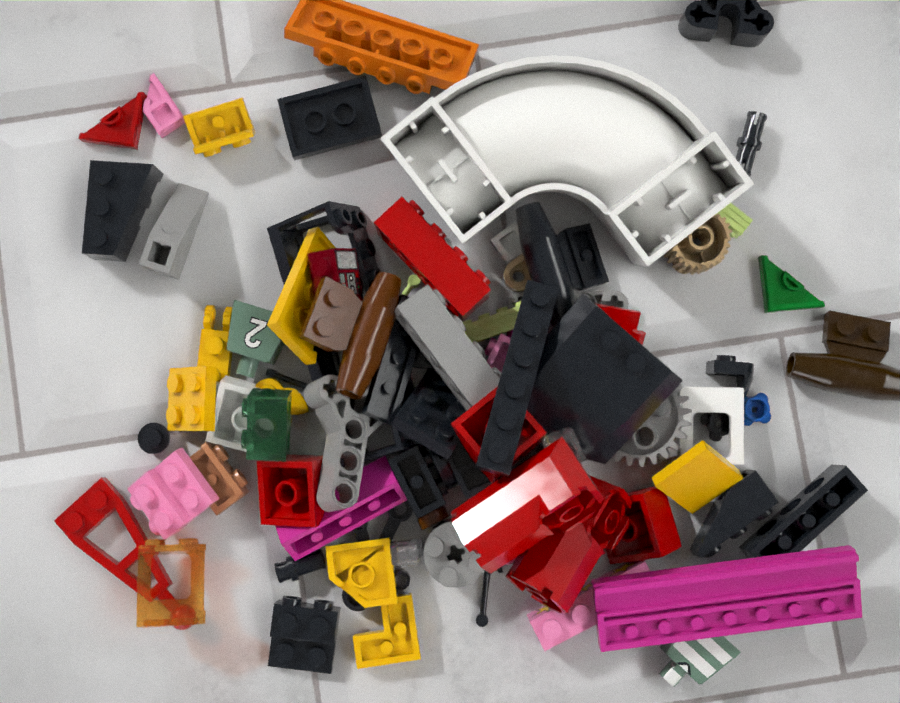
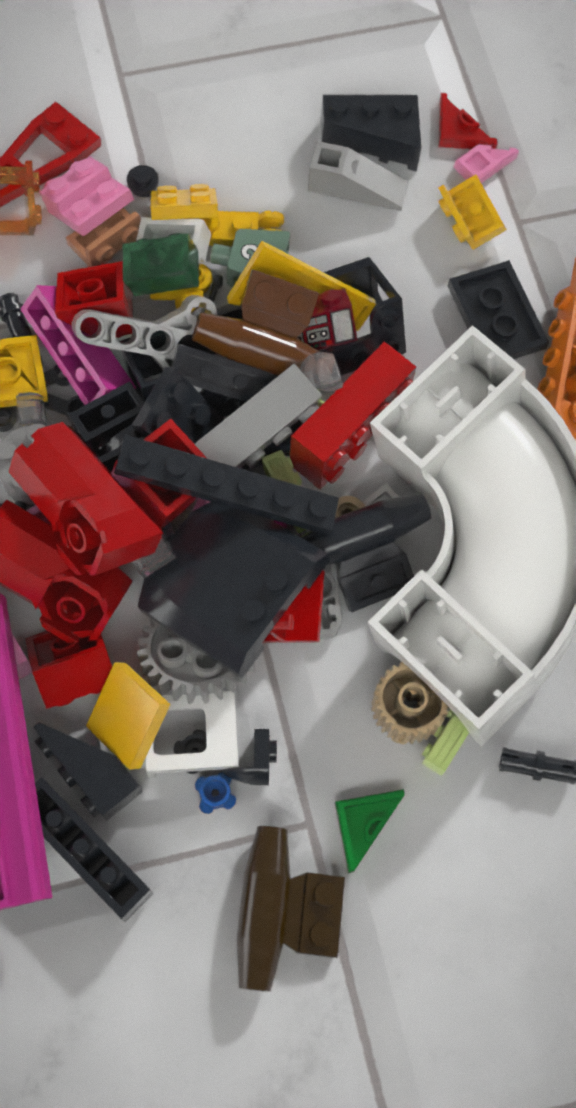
camera: 80 degrees right, 15 degrees down
none -> clear brick [300,352,343,392]

